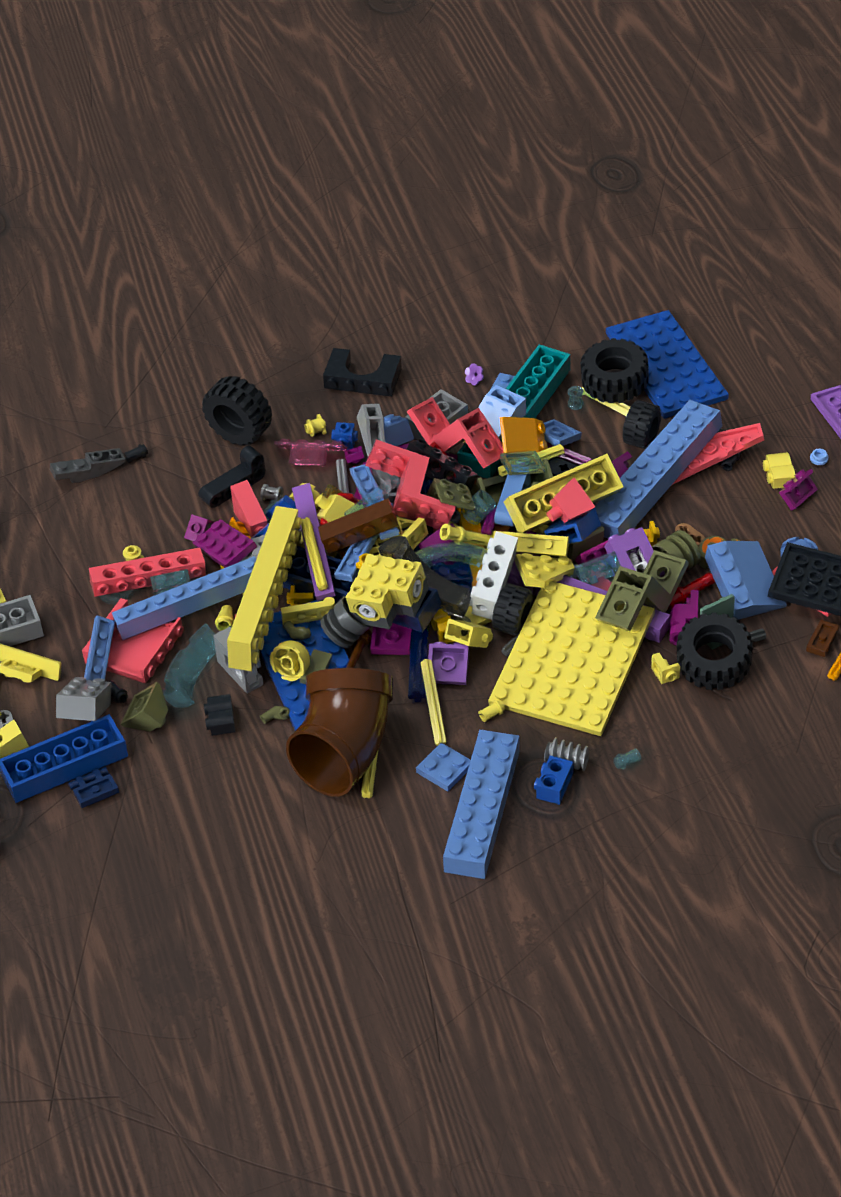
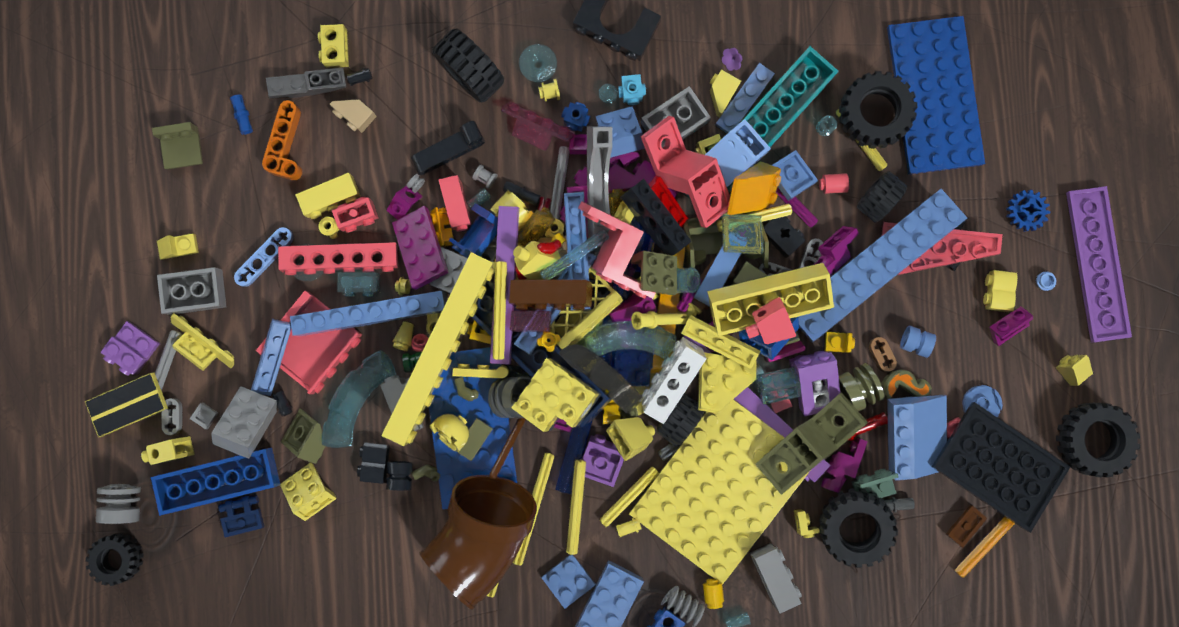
camera: 10 degrees right, 40 degrees up
none -> light grey plate [190,403,219,429]
none -> blue pin [230,95,253,135]
none -> light blue beam [234,227,294,287]
none -> orange beam [262,100,302,180]
none -> light yellow bracket [280,463,337,521]
none -> light yellow brick [295,173,361,219]
none -> light yellow brick [318,24,349,68]
none -> tan slope [330,100,377,133]
none -> coral brick [332,197,379,233]
none -> black wheel [386,461,413,491]
none -> light grey bush [407,174,425,193]
none -> clear pink tile [510,311,552,332]
none -> light yellow axle [513,453,555,565]
none -> clear light blue dish [519,44,557,82]
none -> light yellow axle [600,467,659,527]
none -> medium azure brick [618,74,646,105]
none -> yellow brick [703,578,724,609]
none -> light yellow slope [710,70,741,118]
none -> light grey brick [749,543,802,614]
none -> coral brick [819,173,849,194]
none -> medium blue wheel [900,326,936,358]
none -> blue gear [1006,190,1050,232]

